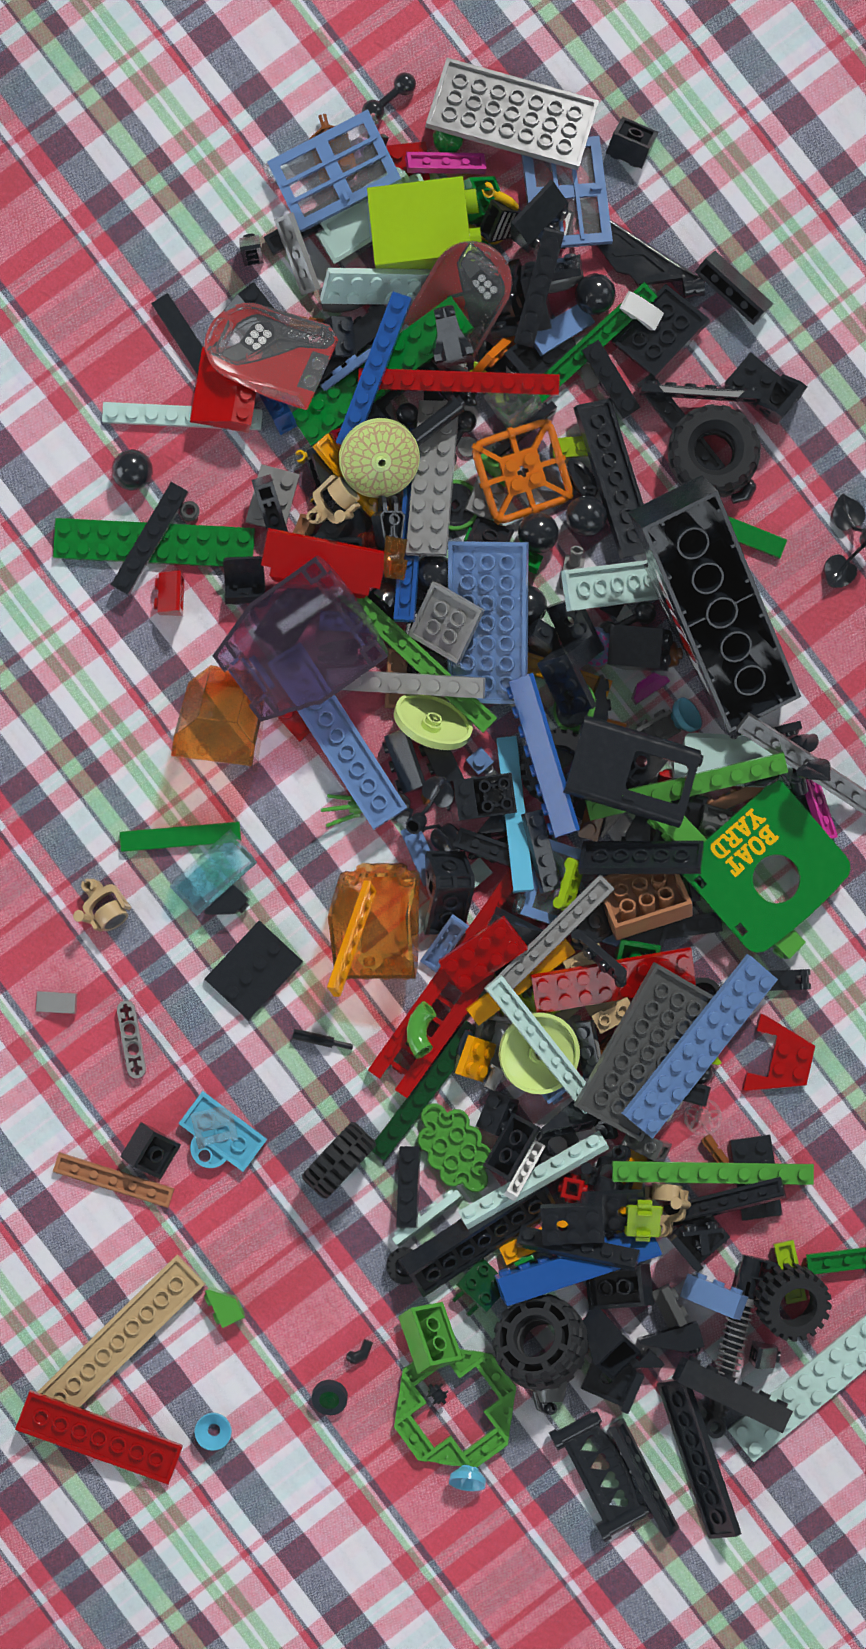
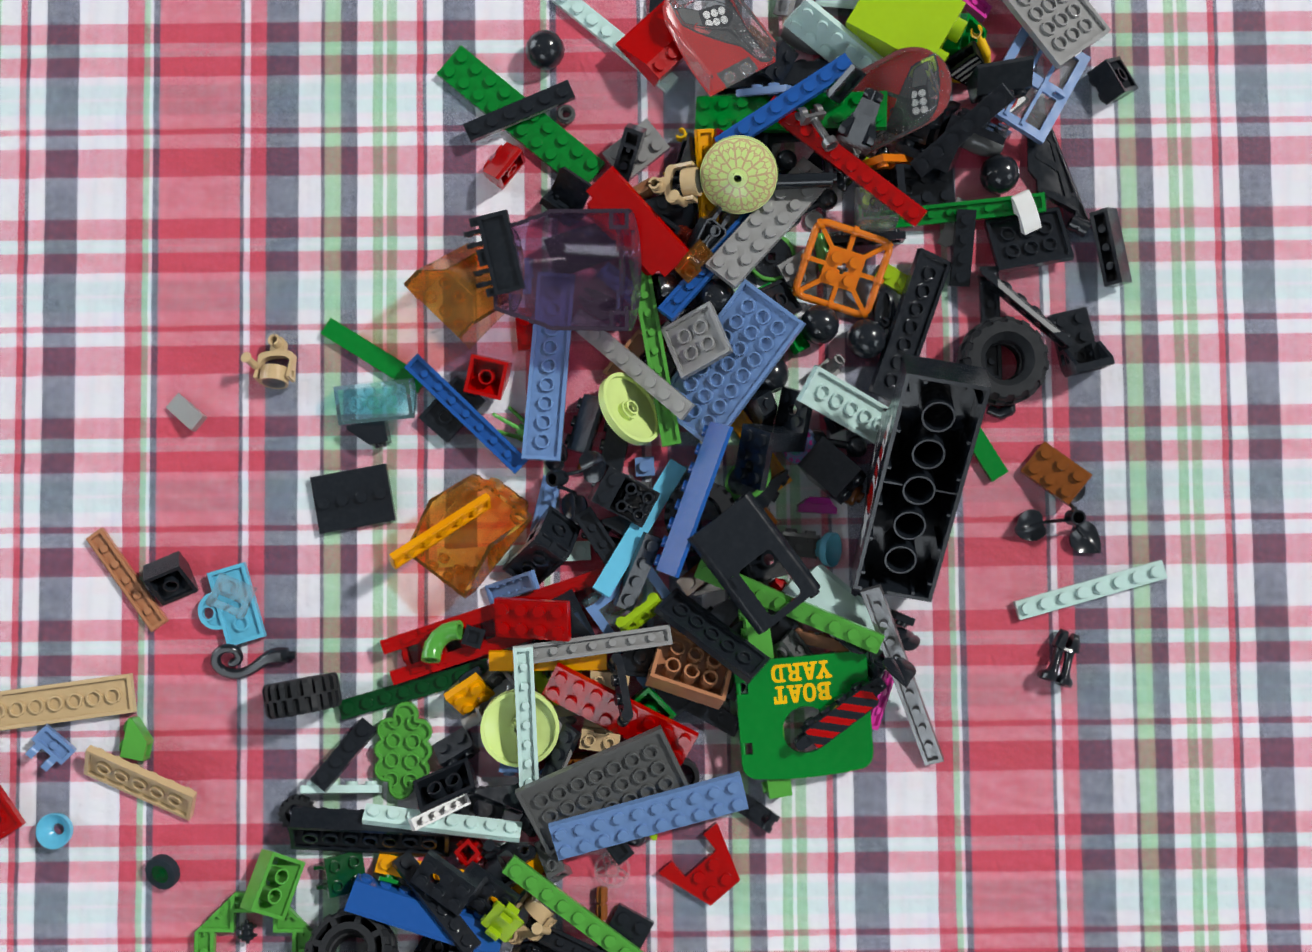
camera: 35 degrees right, 0 degrees up
light grey beam [117,1001,146,1078] -> none
blue bracket [260,394,297,435] -> none
black axle [292,1028,353,1050] -> none
black arm [346,1339,373,1365] -> none
medium blue piece [534,305,595,356] -> none
none -> medium blue plate [25,724,77,772]
none -> tan plate [84,745,197,821]
none -> black plant [210,644,297,679]
none -> blue plate [404,354,529,474]
none -> black plate [418,375,486,443]
none -> black plate [461,624,486,649]
none -> black hinge [463,210,526,298]
none -> red slope [463,354,513,400]
none -> black hinge [793,676,887,751]
none -> flat silver bar [795,104,839,152]
none -> black plate [826,64,867,104]
none -> dark orange plate [1021,441,1093,506]

